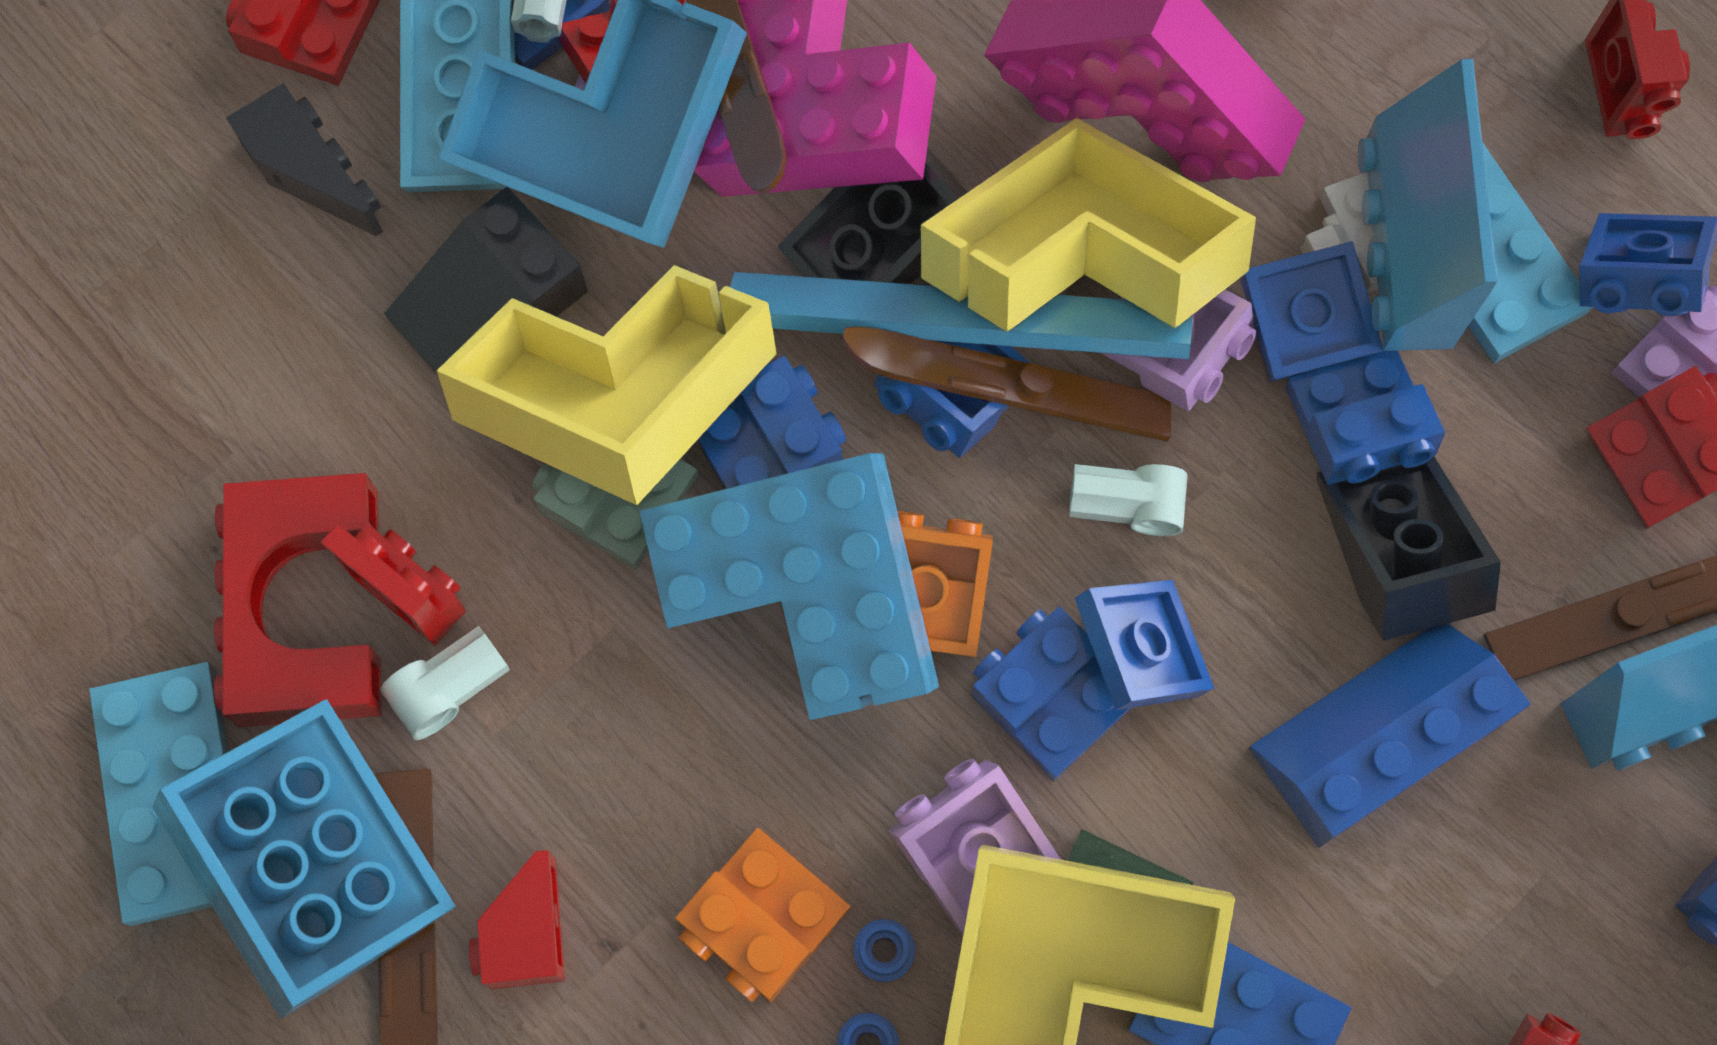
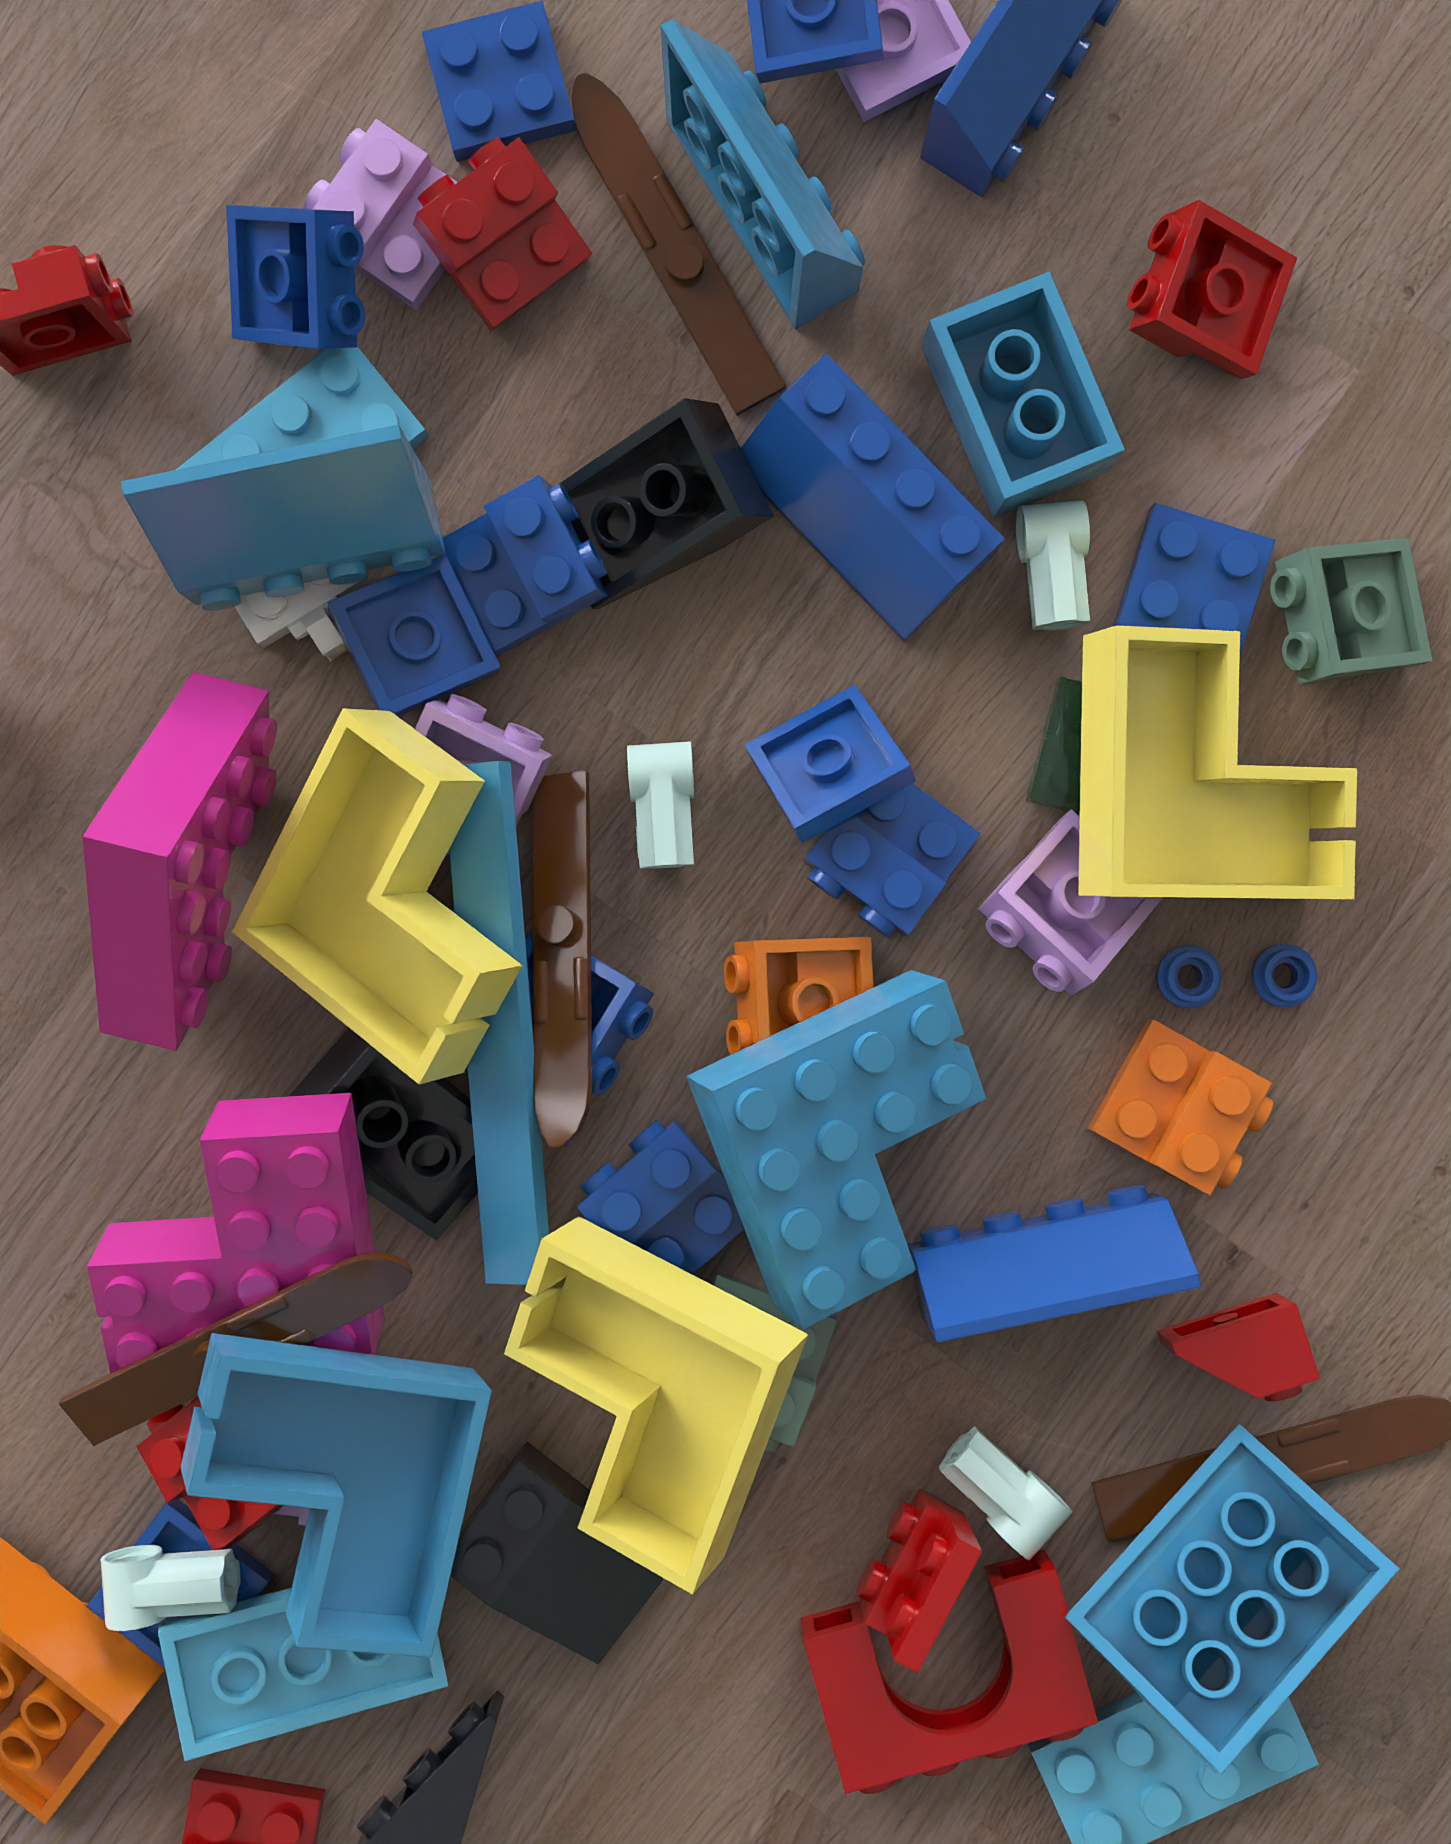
camera: 105 degrees left, 15 degrees up
none -> blue slope [907,1185,1201,1343]
none -> dark azure brick [921,272,1125,519]
none -> light aqua piece [1016,500,1090,631]

